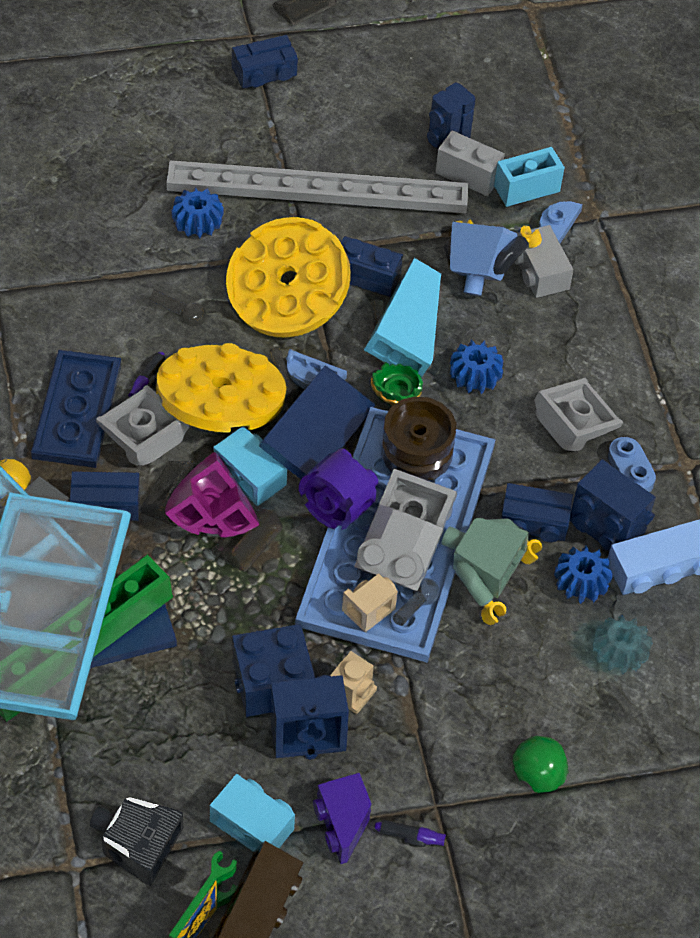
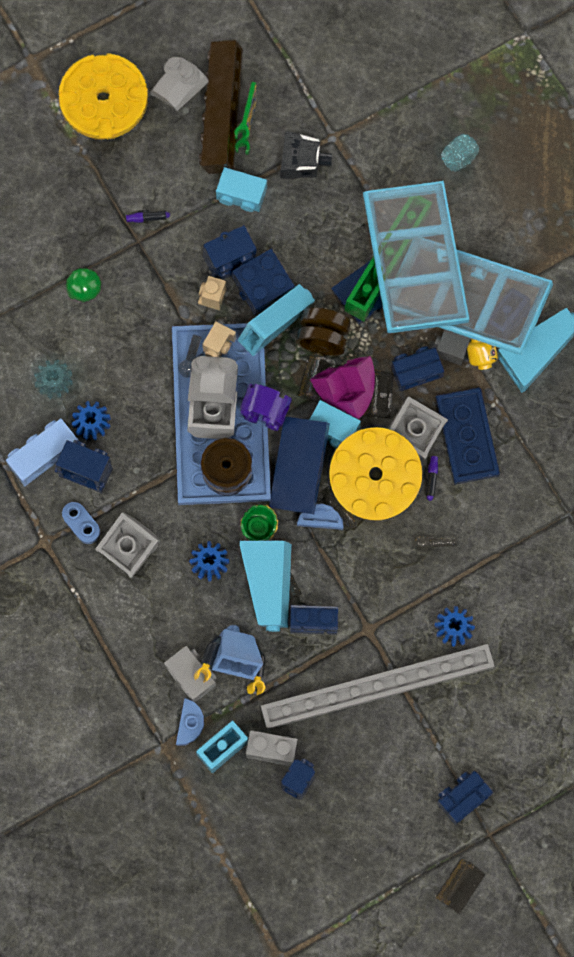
camera: 165 degrees right, 20 degrees up
yellow plate [226,217,351,337] -> none
dark purple slope [313,773,372,864] -> none
sand green torso [442,518,542,625] -> none
dark blue brick [501,483,573,543] -> none
none -> medium azure slope [238,284,315,356]
none -> dark brown wheel [296,307,351,356]

